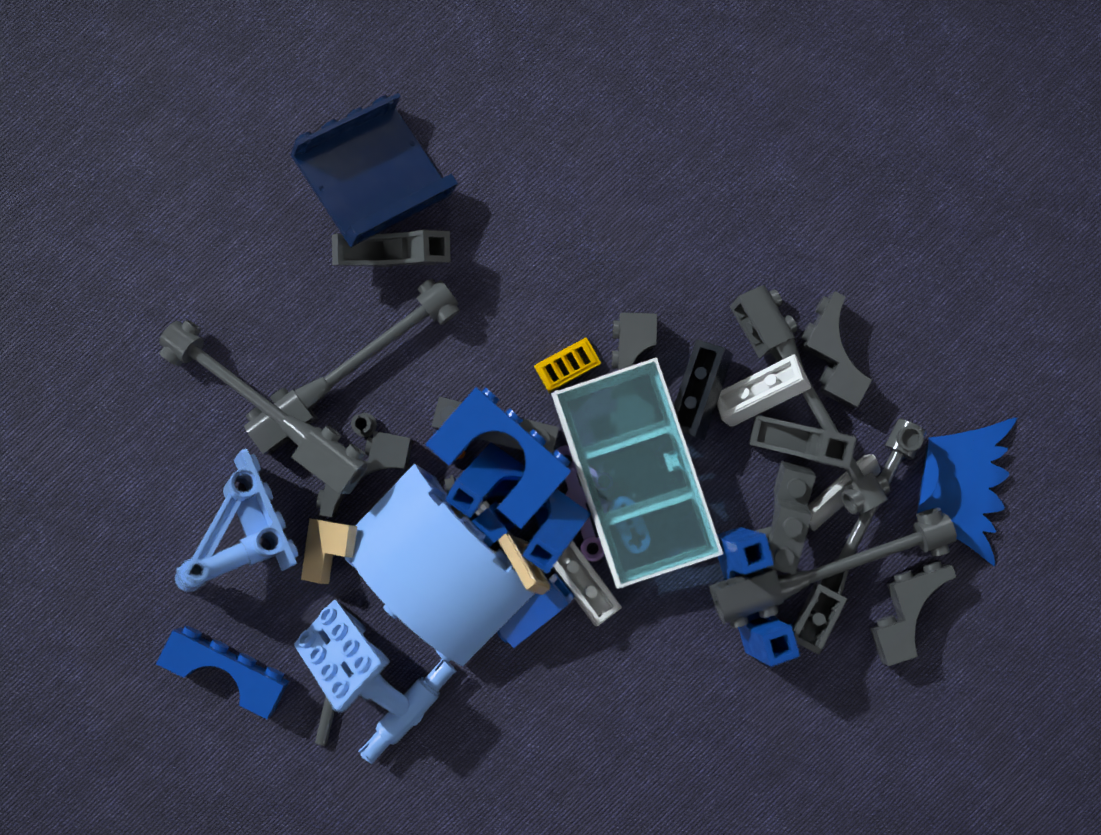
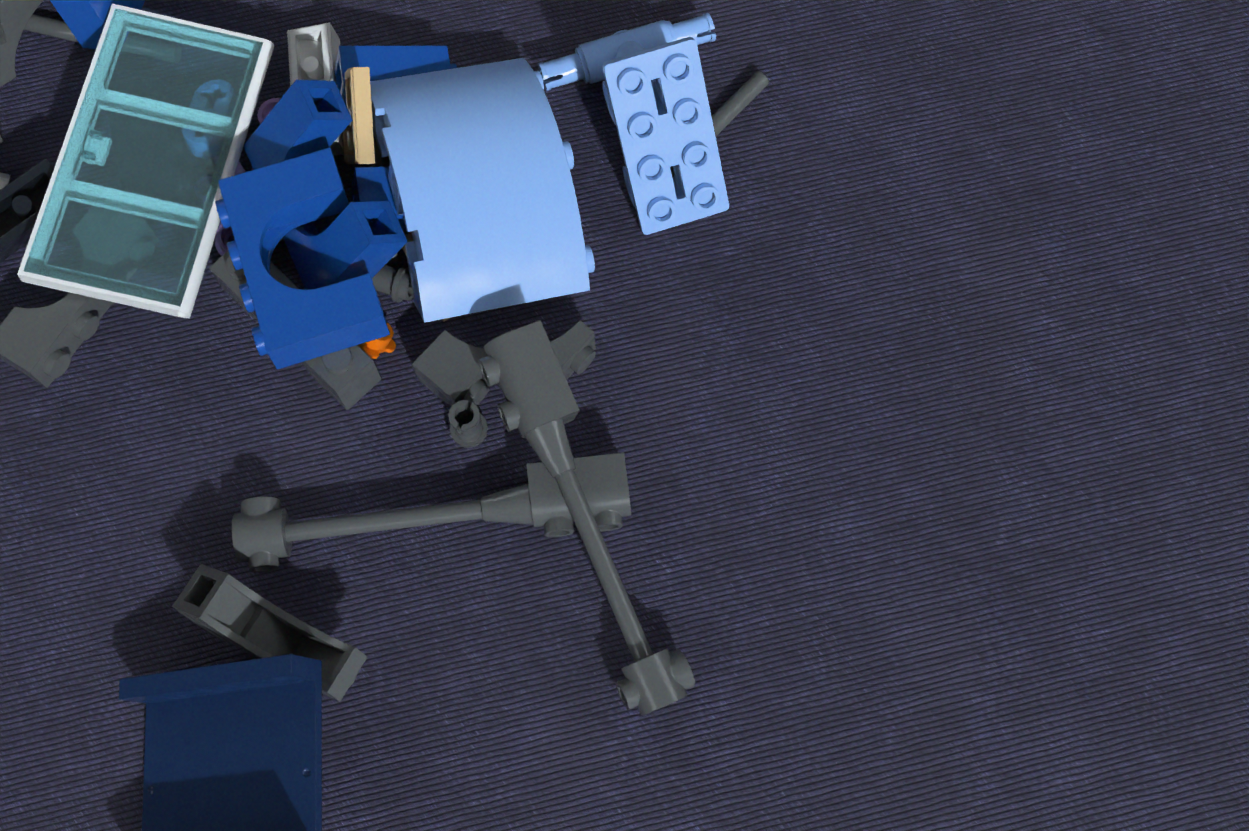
camera: 150 degrees left, 15 degrees down
blue arch [156,626,290,719] -> none
light blue plate [175,448,298,592] -> none
tan tile [301,519,357,584] -> none
yellow slope [534,337,601,393] -> none

